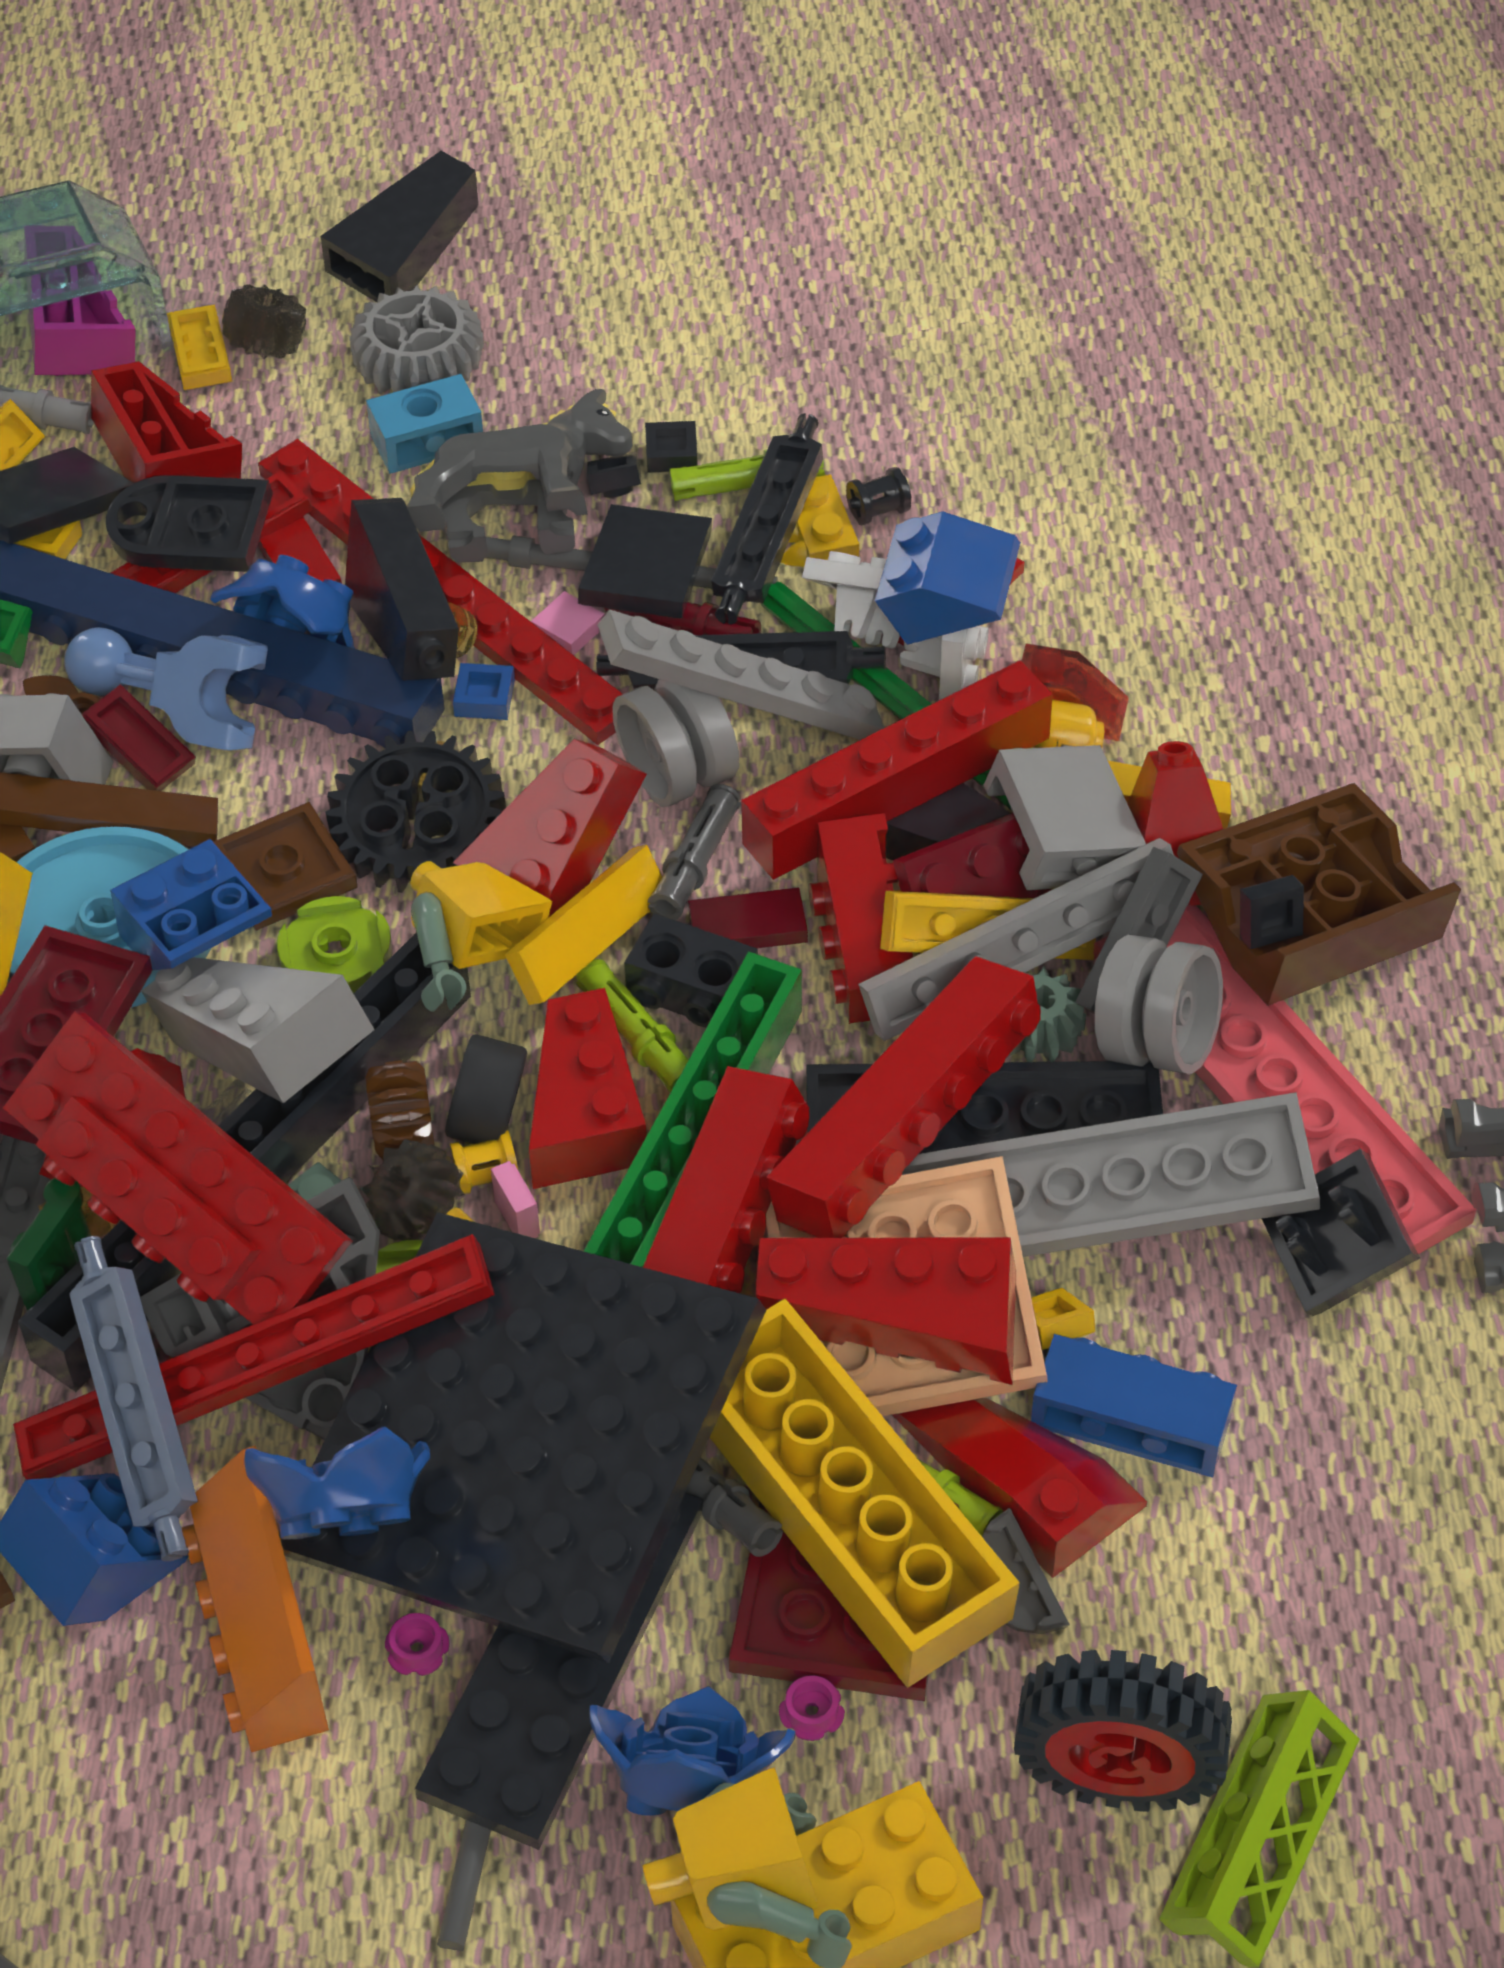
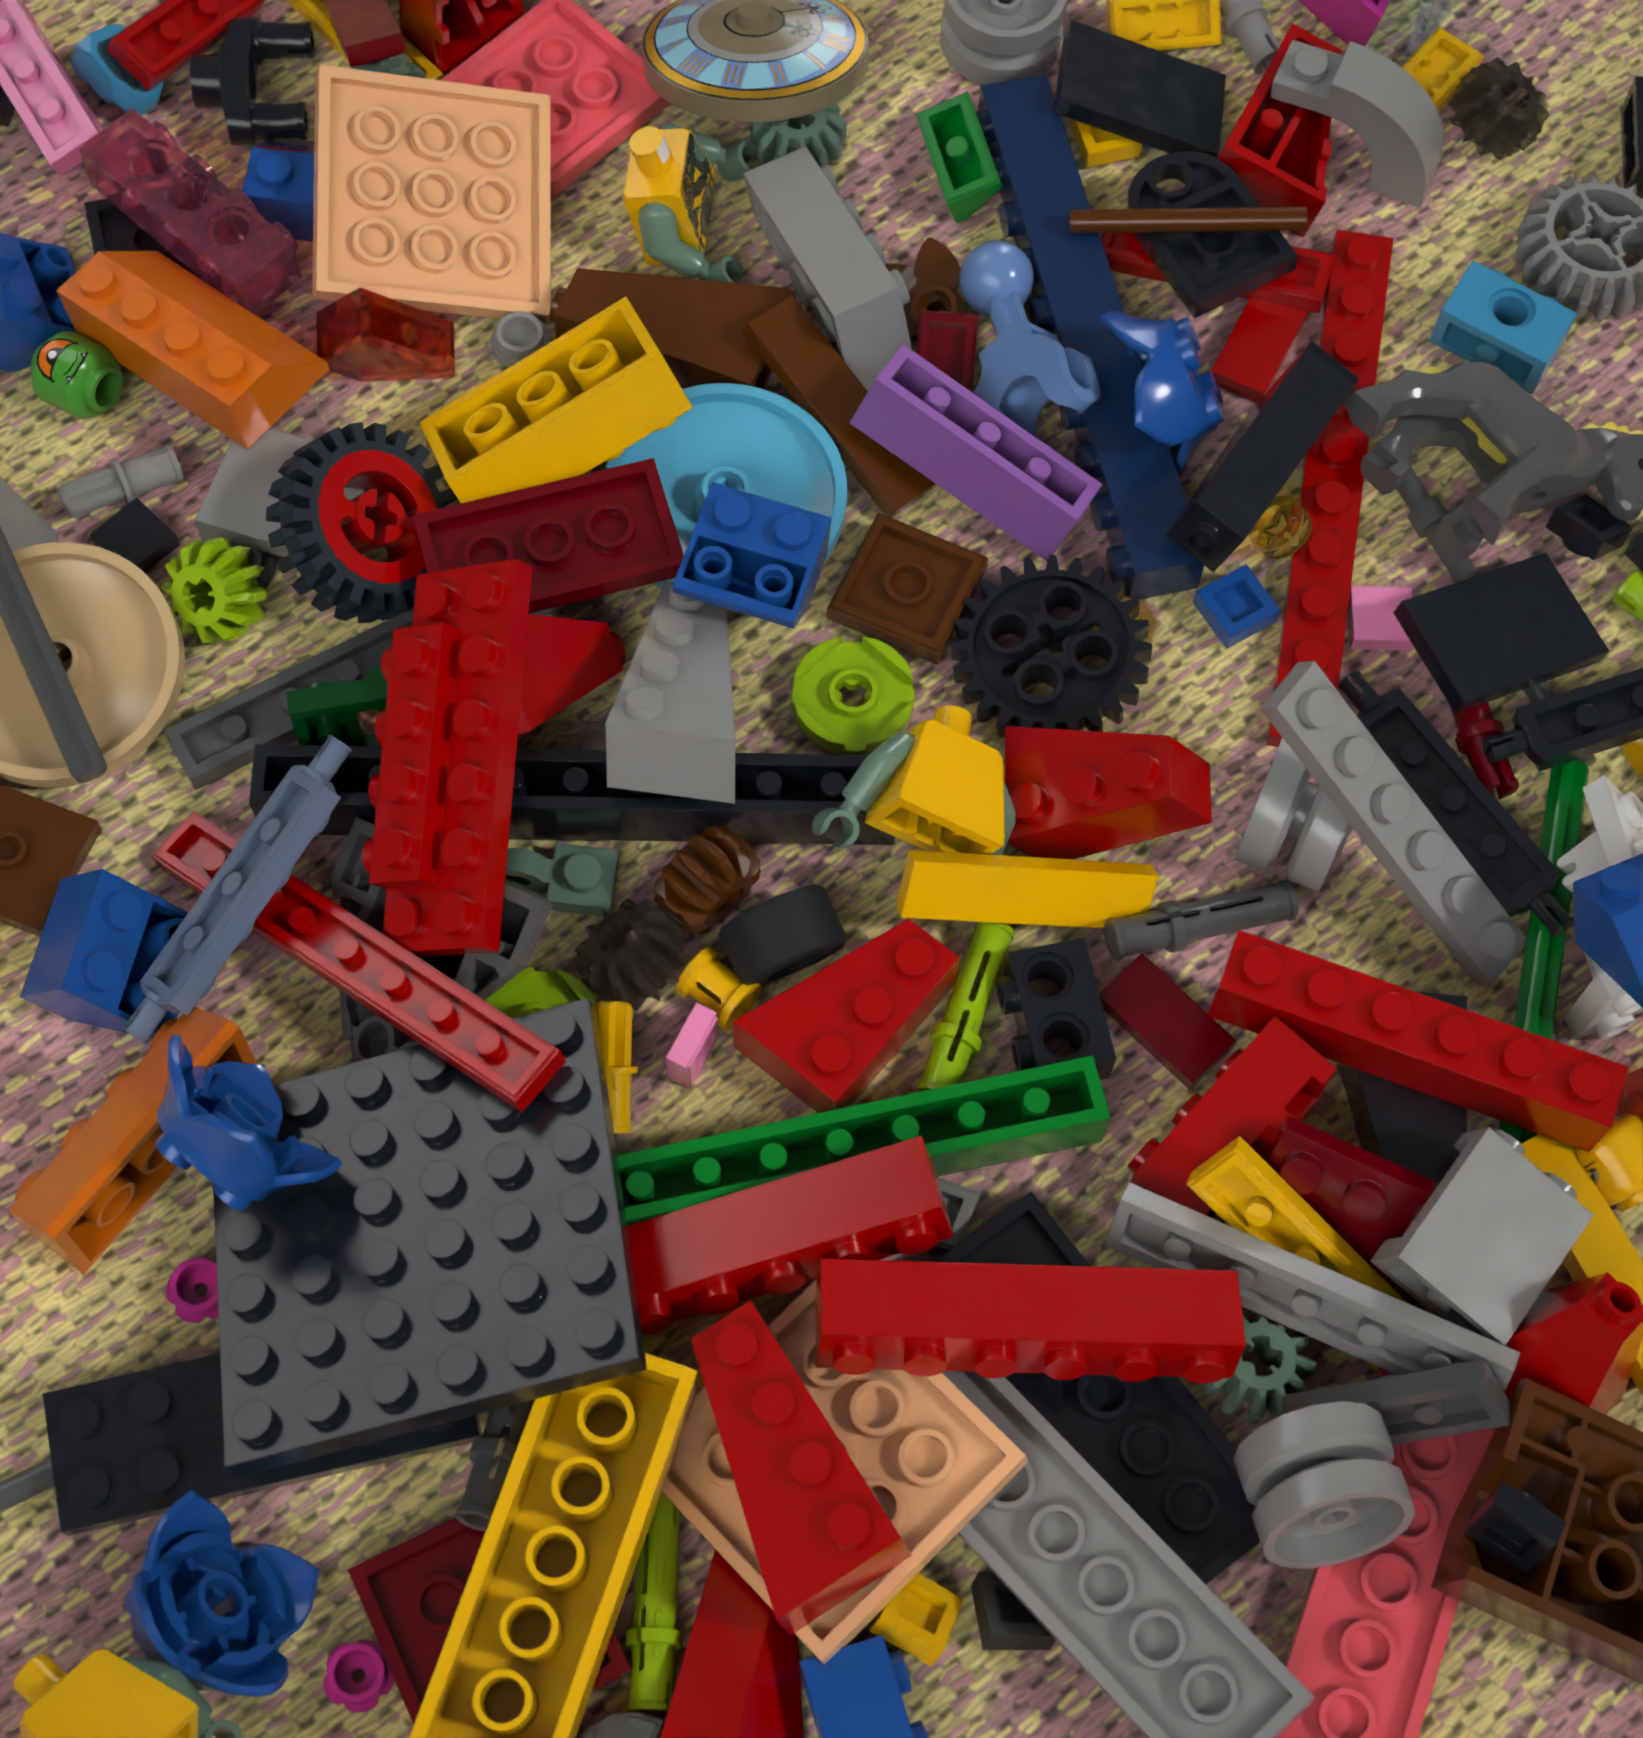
camera: 50 degrees right, 15 degrees up
none -> medium lavender brick [850,344,1102,561]
none -> pearl dark grey plate [971,1572,1056,1651]
none -> reddish brown bar [1070,206,1307,234]
none -> light grey arch [1270,40,1444,208]

